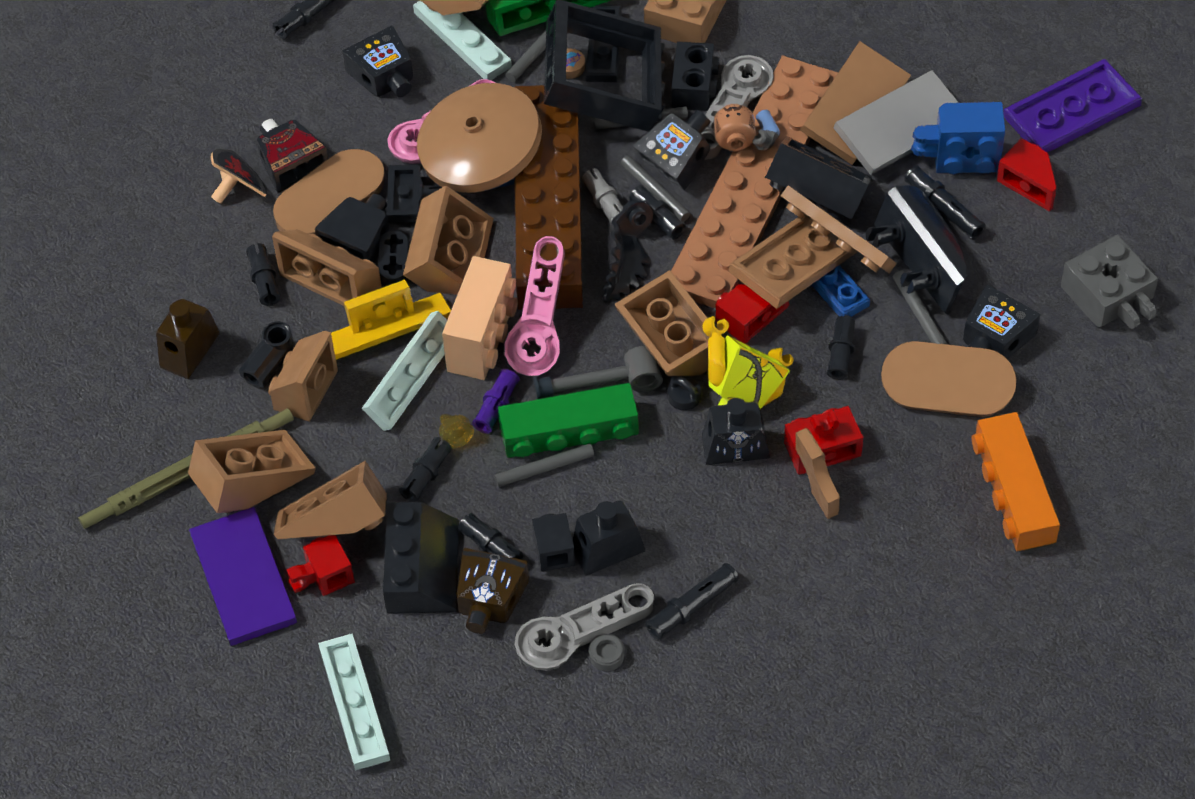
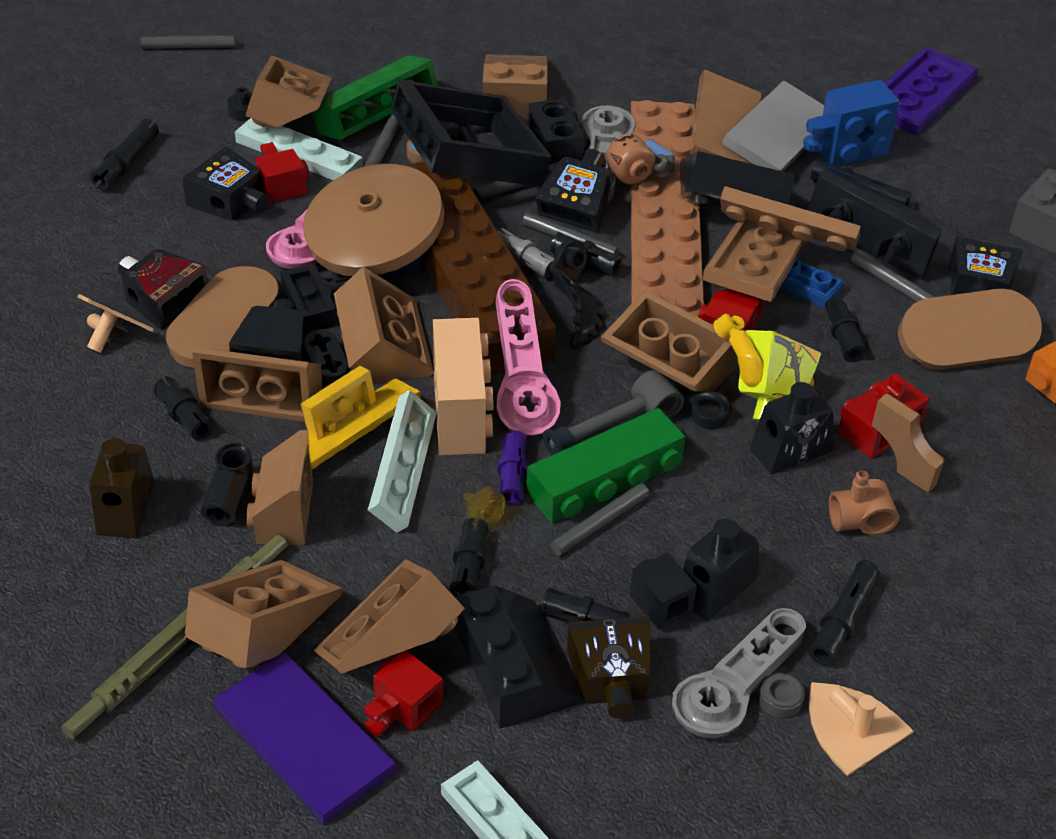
camera: 25 degrees left, 10 degrees down
red slope [997,138,1056,212] -> none
none -> red brick [255,142,310,204]
none -> light nougat shield [808,682,914,777]
none -> nougat piece [829,470,900,536]

